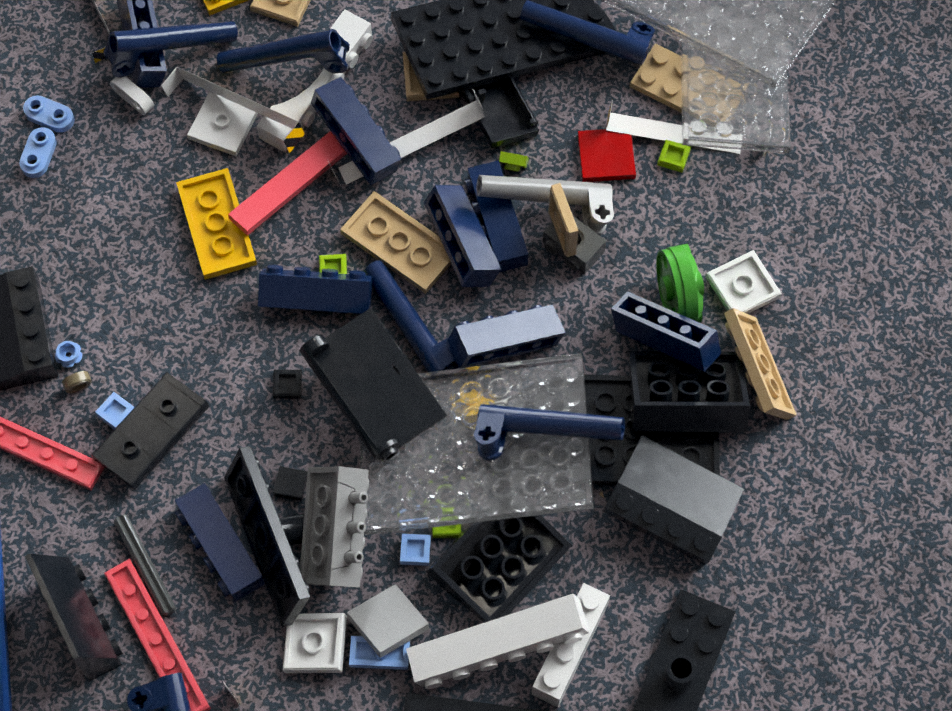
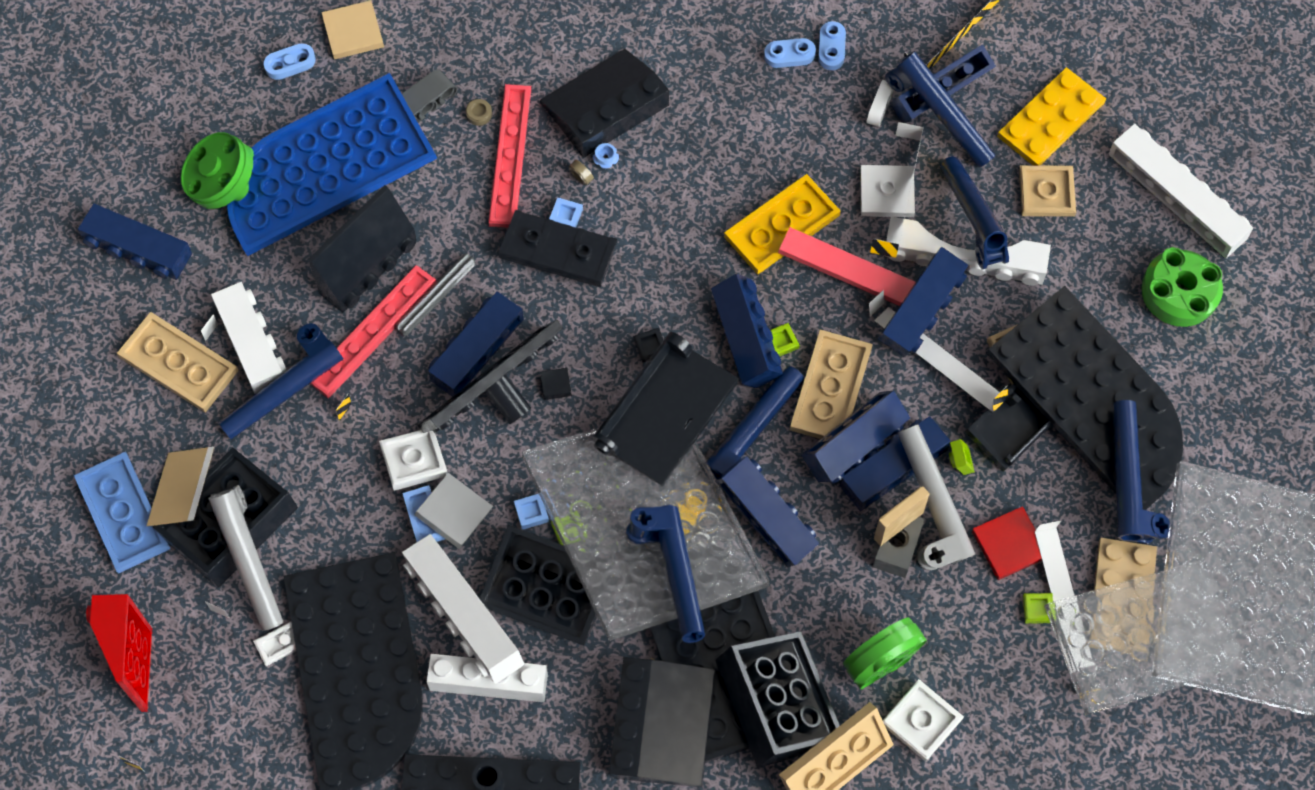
camera: 70 degrees right, 0 degrees up
light grey piece [300,466,369,588] -> none
dark blue brick [611,291,721,372] -> none

